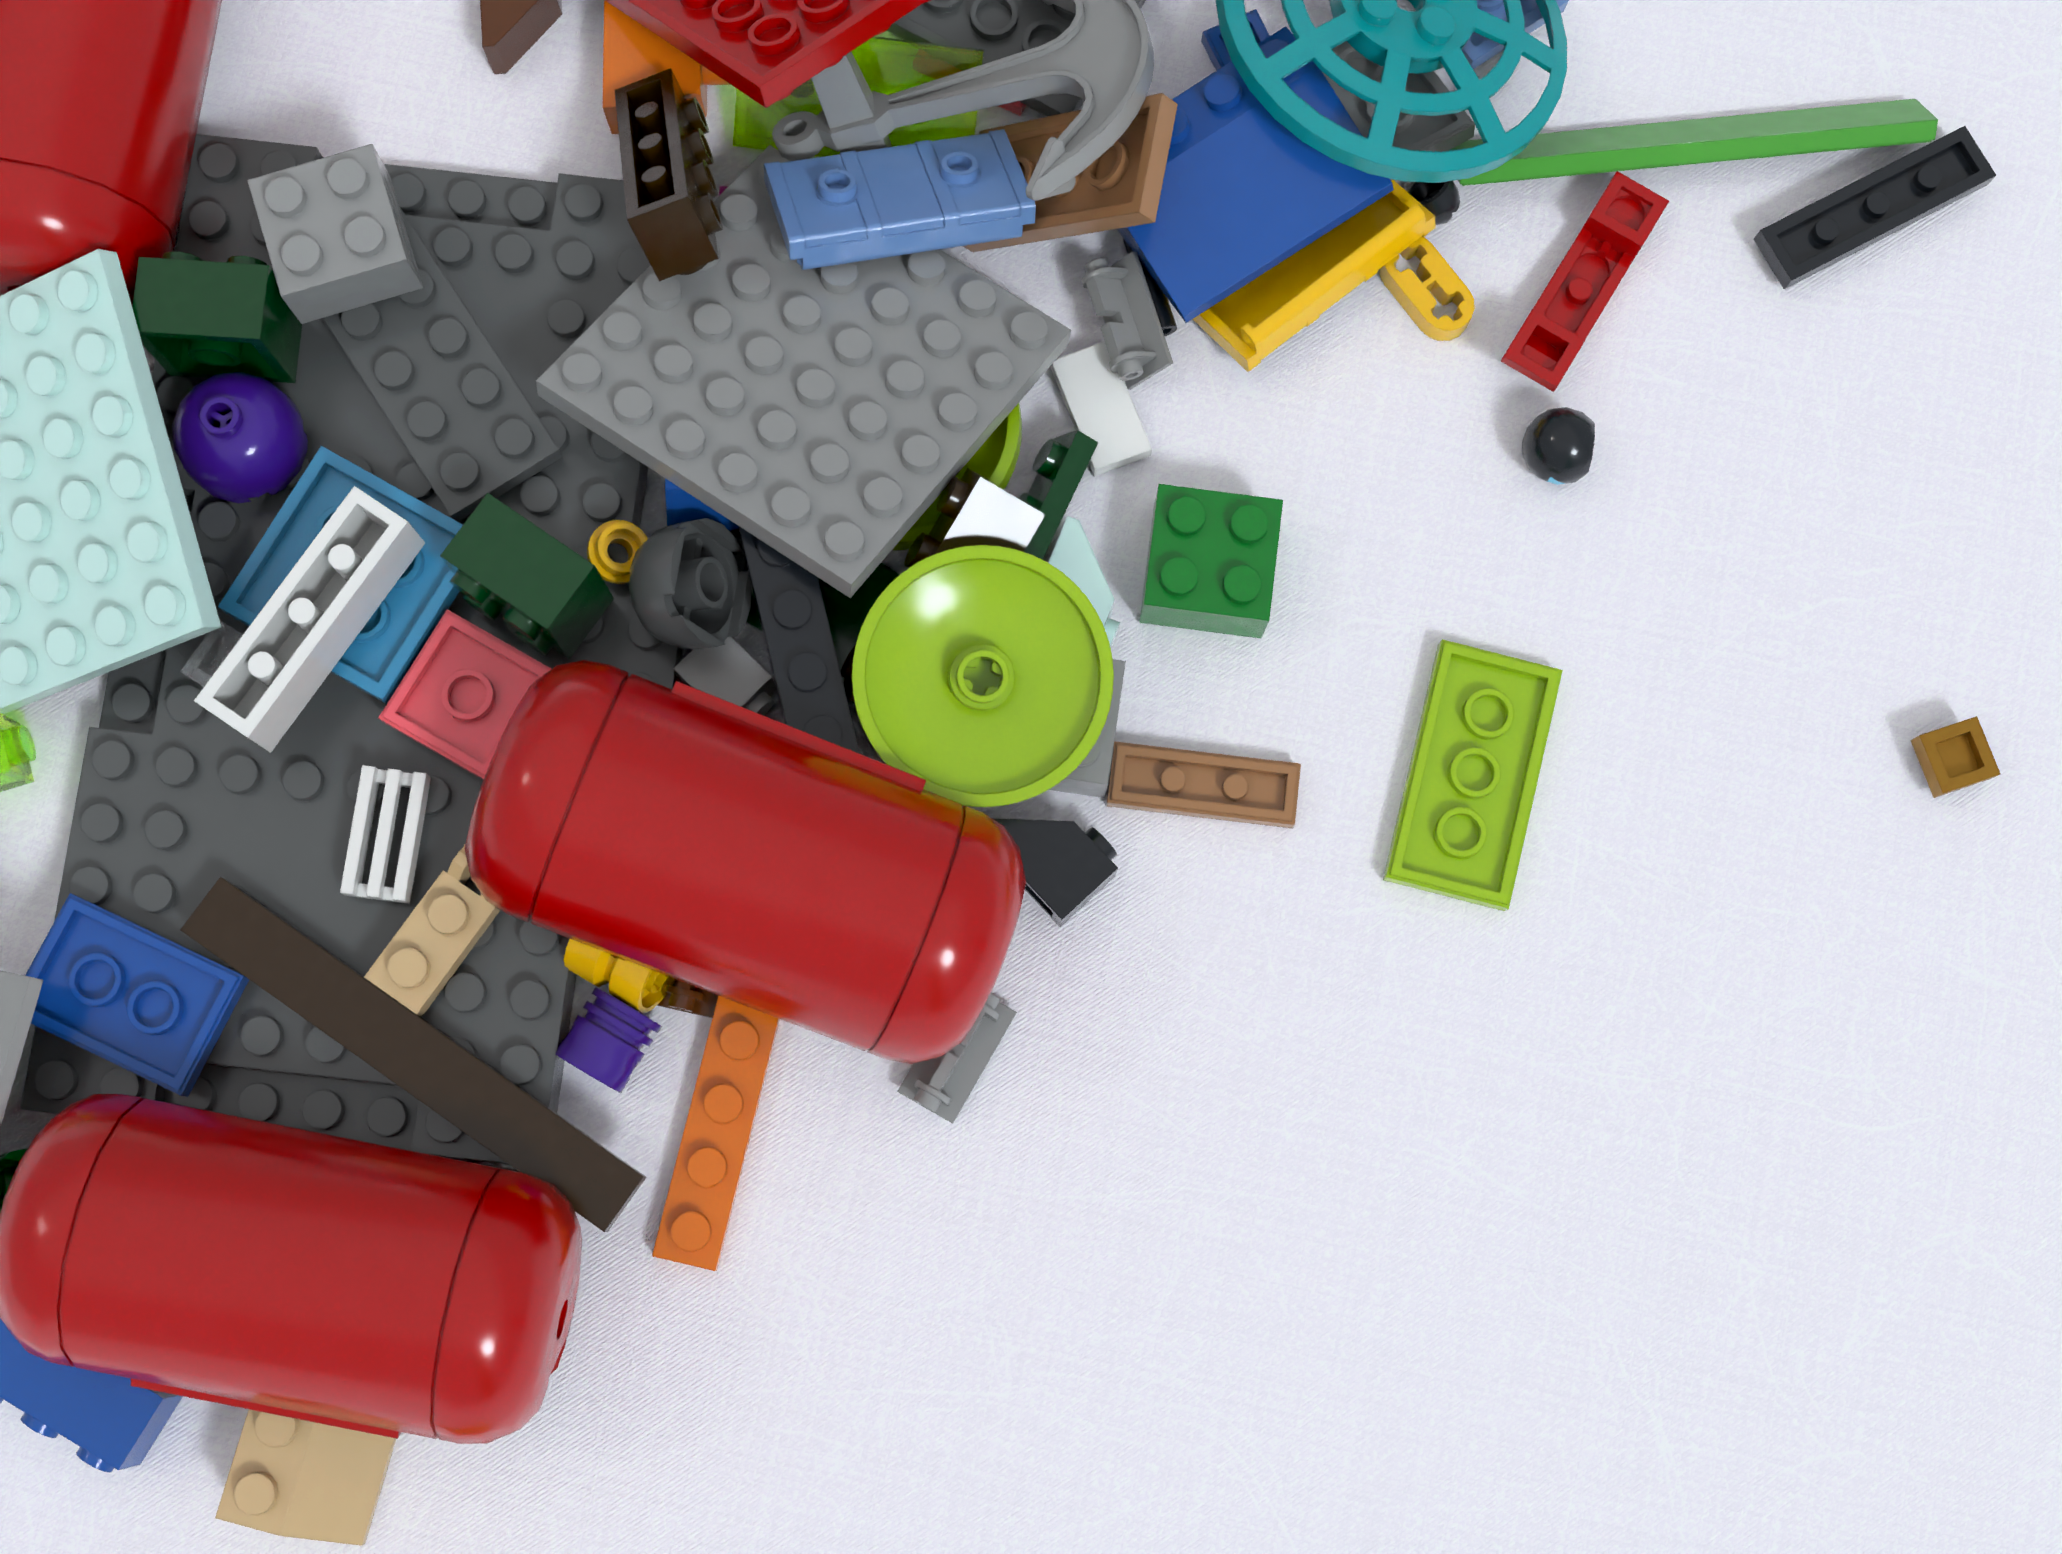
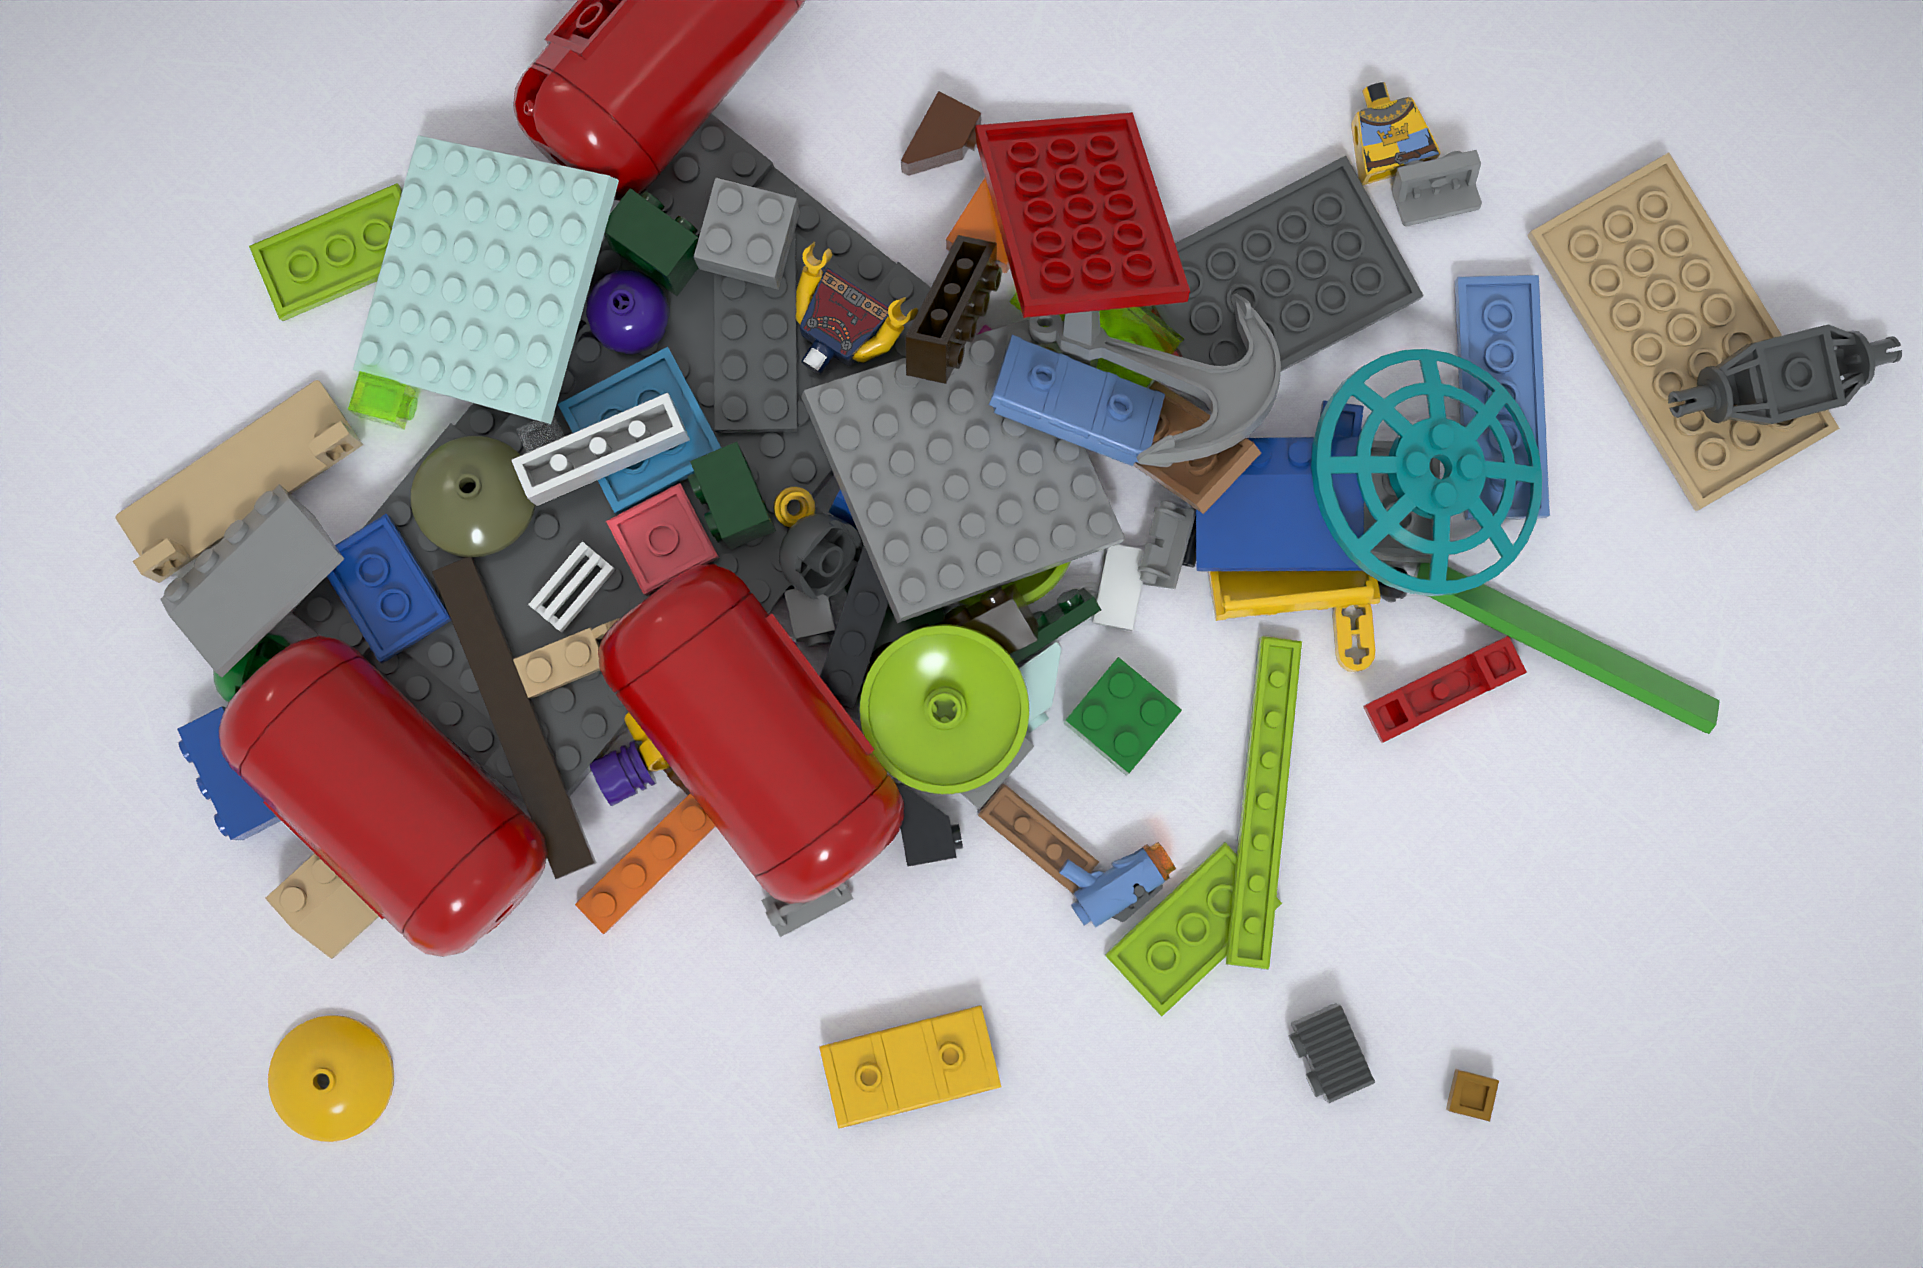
camera: 40 degrees right, 5 degrees up
black piece [1522,407,1595,485] -> none
black plate [1753,126,1996,289] -> none
none -> olive dish [411,436,536,557]
none -> torso [795,242,918,375]
none -> yellow container [819,1005,1002,1129]
none -> medium blue piece [1059,842,1176,928]
none -> lime tile [1226,636,1302,970]
none -> dark grey brick [1288,1003,1375,1103]

